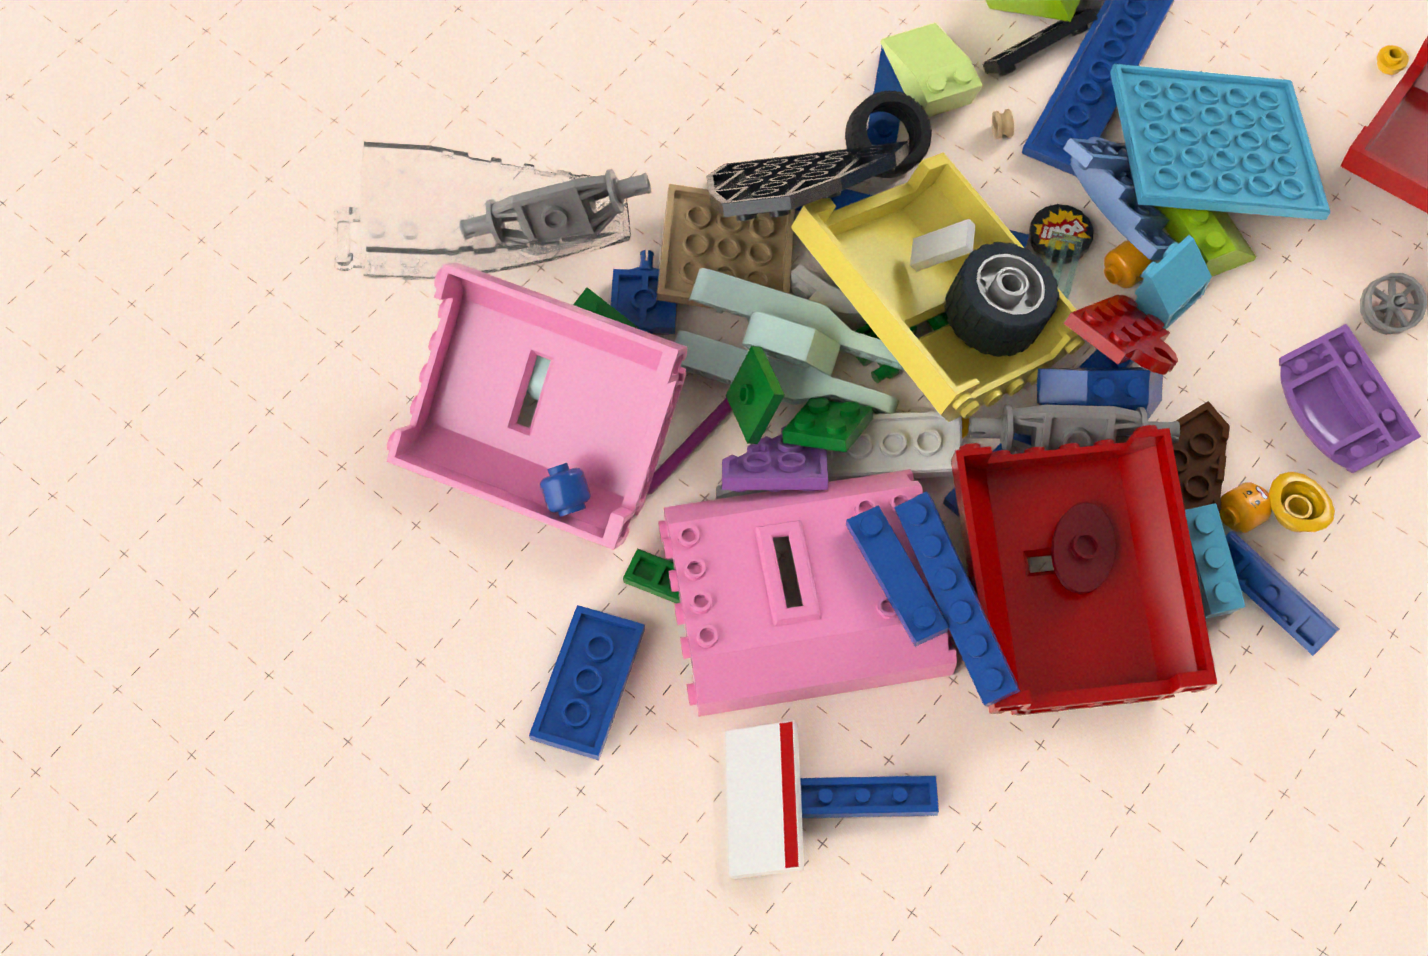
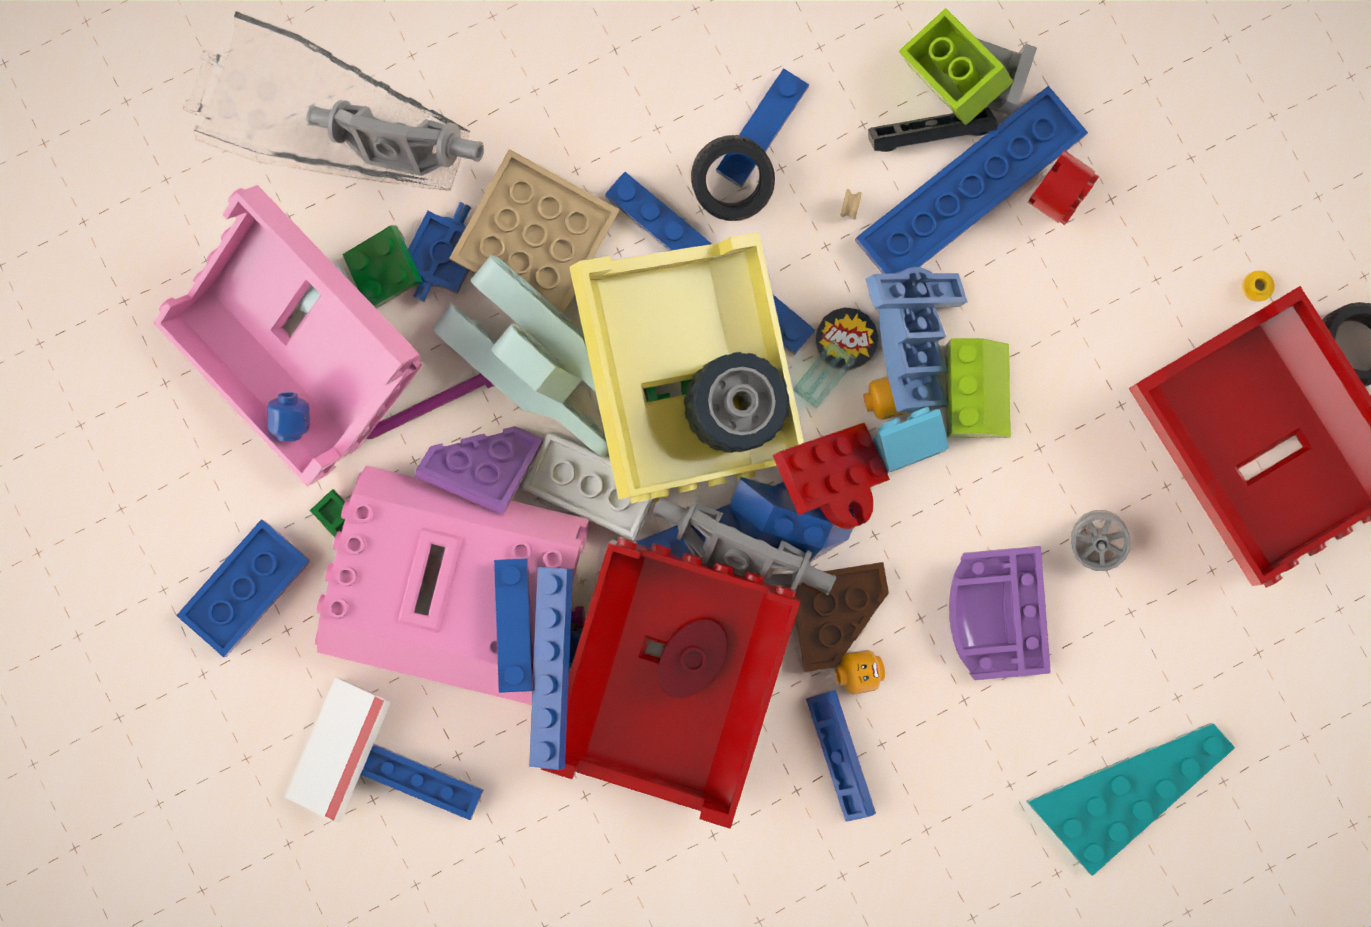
camera: 25 degrees right, 20 degrees up
black piece [706,141,909,221] -> none
green plate [725,346,785,444] -> none
green plate [782,397,874,452] -> none
yellowish green slope [880,23,983,118] -> none
white tile [910,219,975,272] -> none
medium azure tile [1110,64,1331,220] -> none
medium azure arch [1185,503,1246,619] -> none
yellow hat [1269,472,1335,532] -> none
none -> red brick [1027,150,1100,226]

